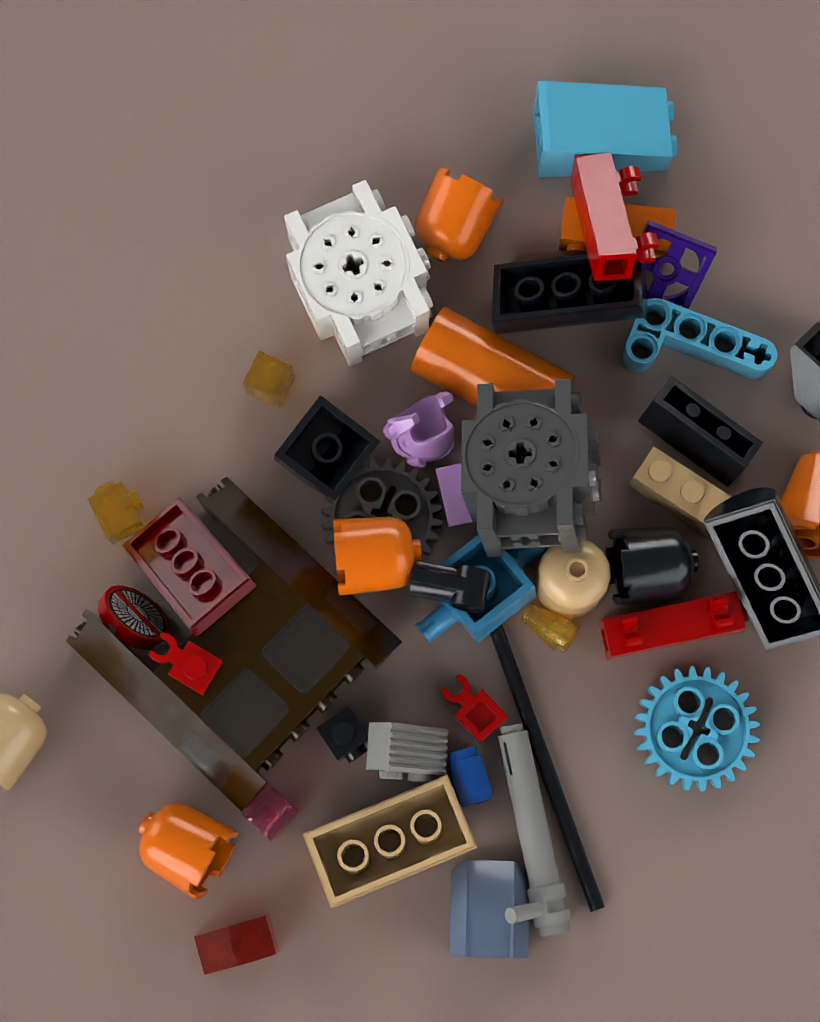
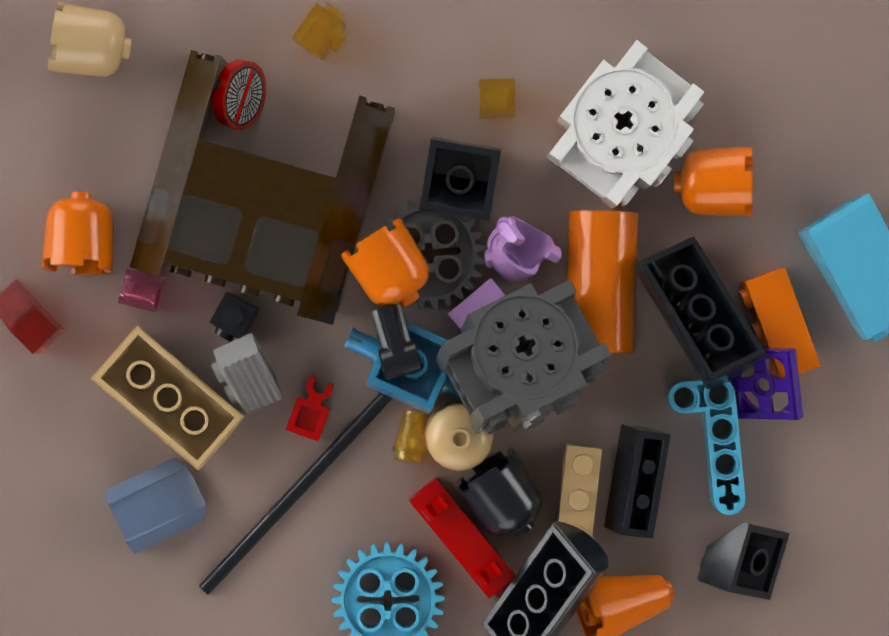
camera: 65 degrees right, 10 degrees up
dark red tile [122,497,257,637] -> none
red plate [149,632,224,696] -> none
blue piece [447,746,493,808] -> none
light grey cylinder [498,724,572,937] -> none
brick [570,153,659,281] -> none

